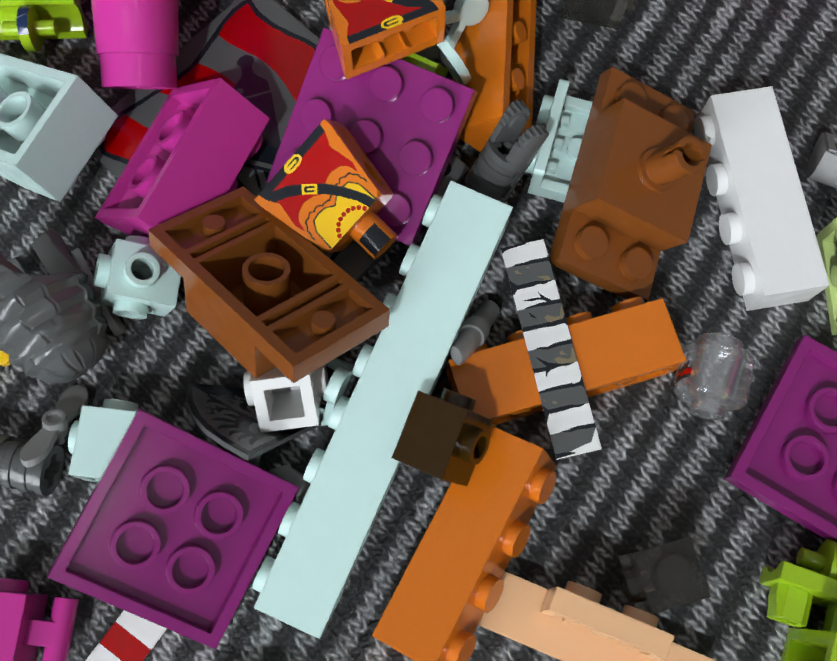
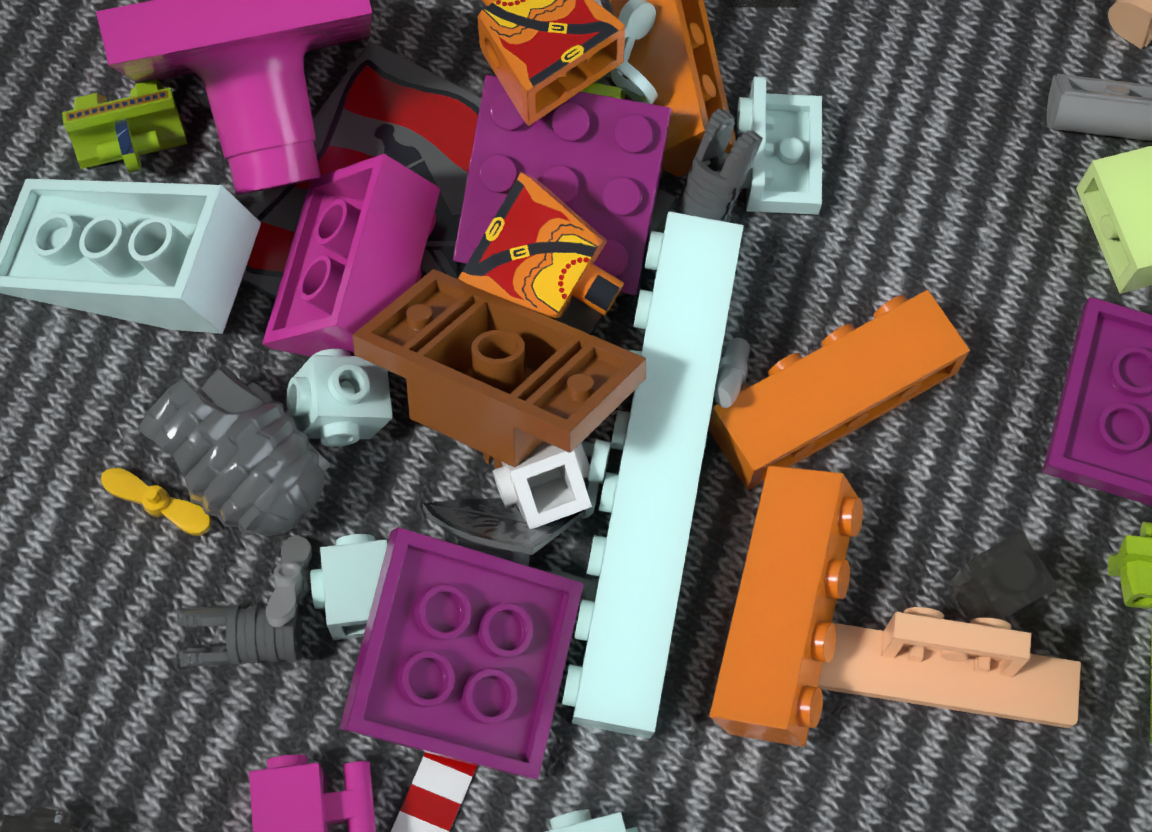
camera: 15 degrees left, 5 degrees down
dark brown brick [392,388,493,487] -> none
sticker [501,239,602,460] -> none
dark orange brick [549,66,712,301] -> none
clear head [673,333,755,420] -> none
white brick [694,86,830,311] -> none

